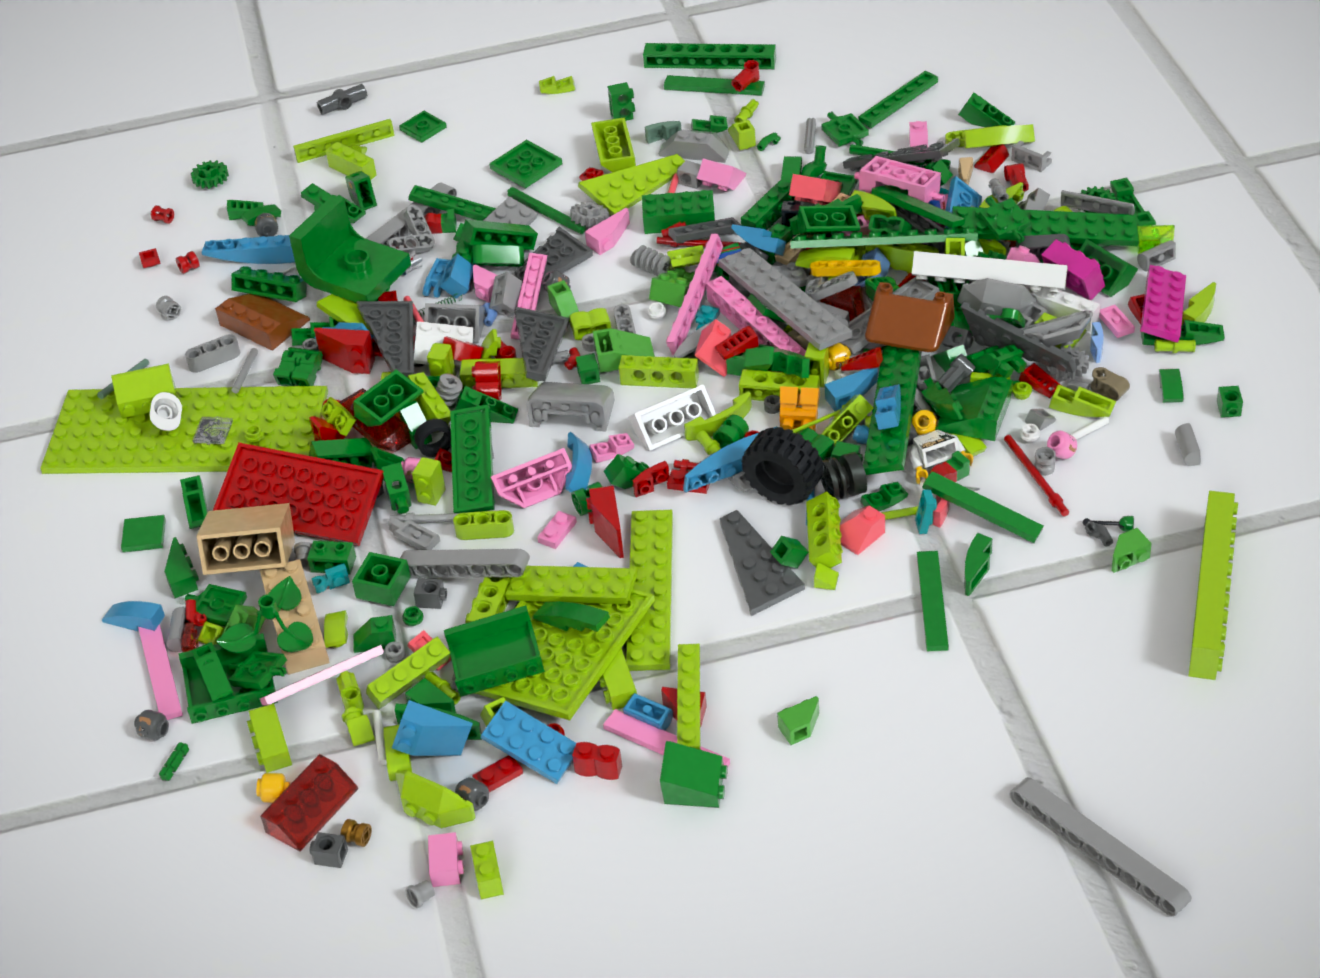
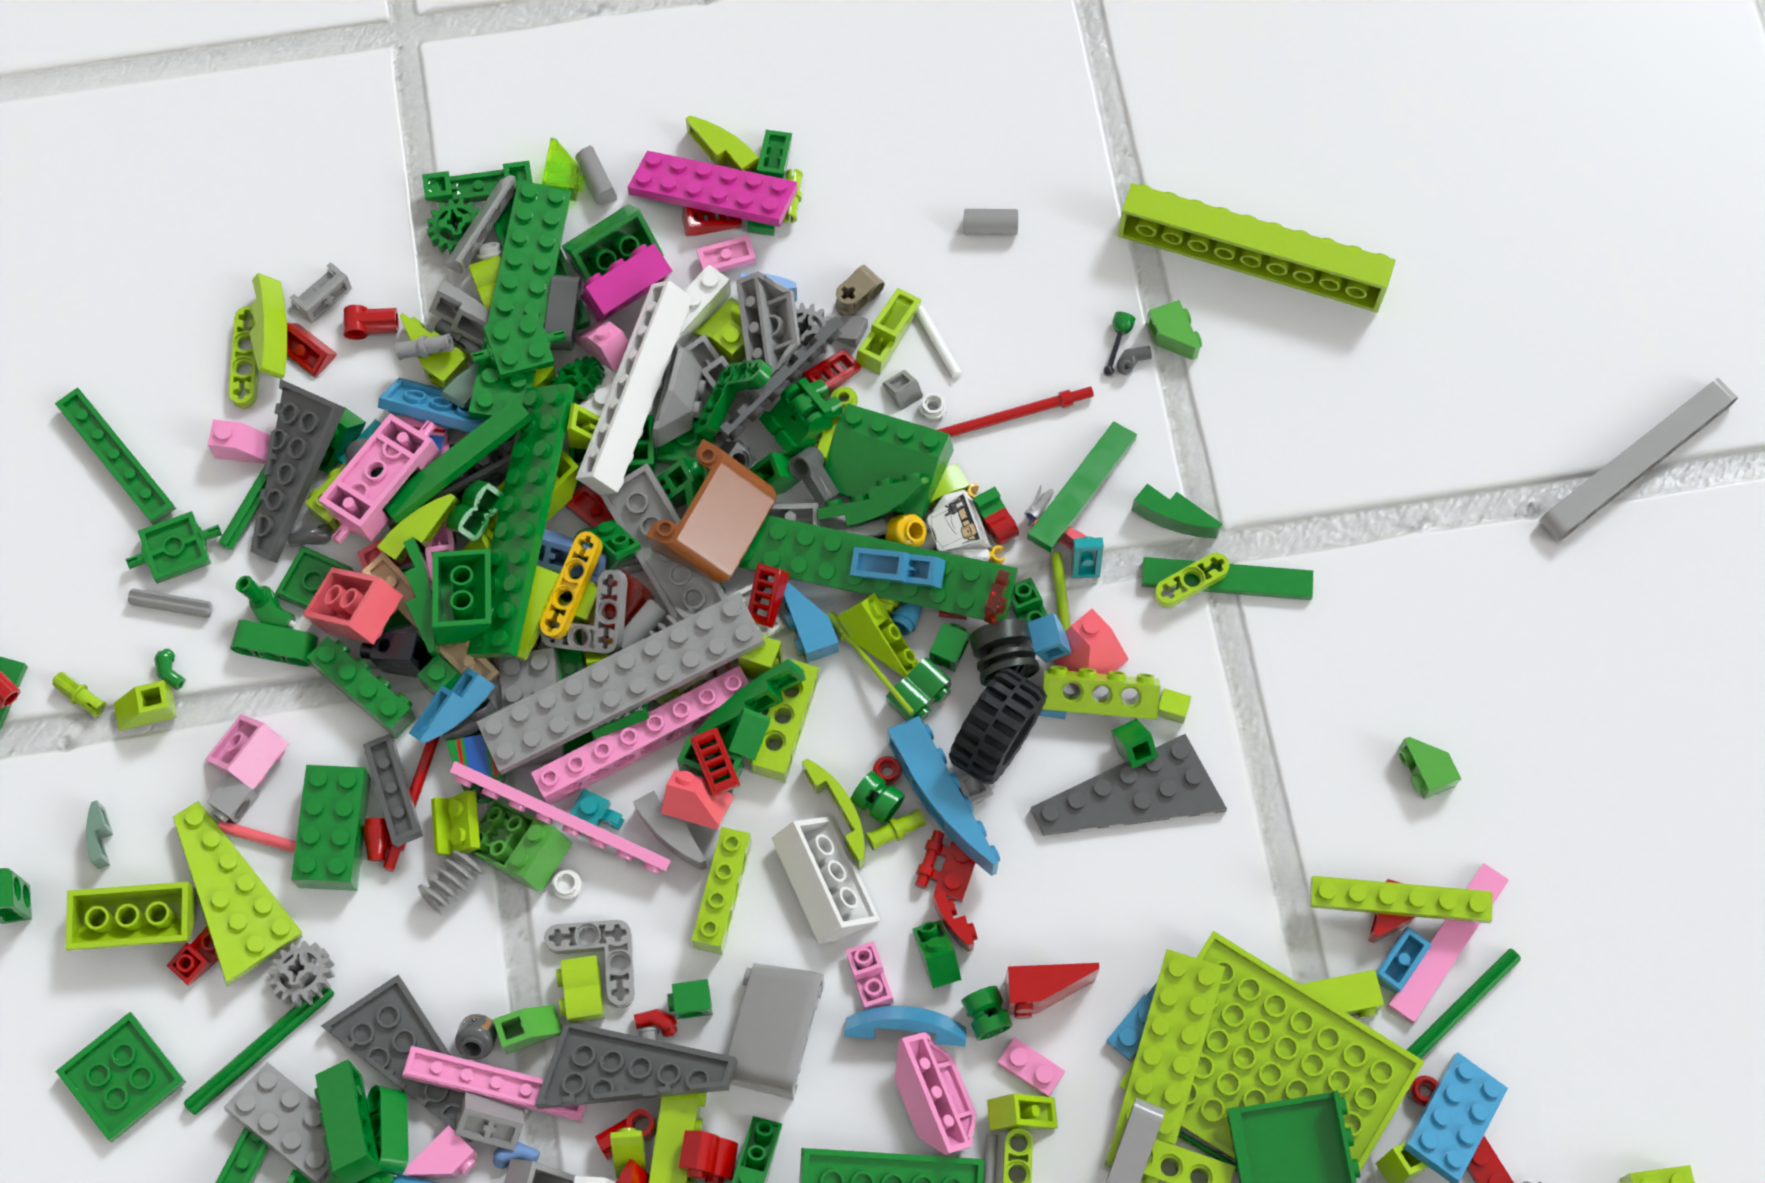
camera: 90 degrees left, 25 degrees up
green slope [532,601,610,632] -> none
red brick [572,742,622,780] -> none
bright pink slope [585,208,630,255] -> none
bright green slope [593,328,655,373] -> none
lime plate [626,509,673,671] -> none
light grey wedge [658,129,729,163] -> none
green slope [660,741,728,808] -> none
green slope [691,115,728,133] -> none
dark grey bush [764,395,780,414] -> none
light orange hips [779,386,820,431] -> none
green slope [958,92,1015,128] -> none
tan slope [958,157,973,185] -> none
light grey wheel [1034,447,1056,476] -> none
bright pink head [1047,430,1077,460] -> none
green slope [1159,369,1184,403] -> none
green brick [1217,386,1243,418] -> none
none -> clear red plate [984,569,1010,625]
none -> lime slope [987,1093,1058,1132]
none -> dark azure brick [1028,613,1071,663]
none -> lime beam [1154,552,1229,608]
none -> green axle [1407,948,1521,1059]

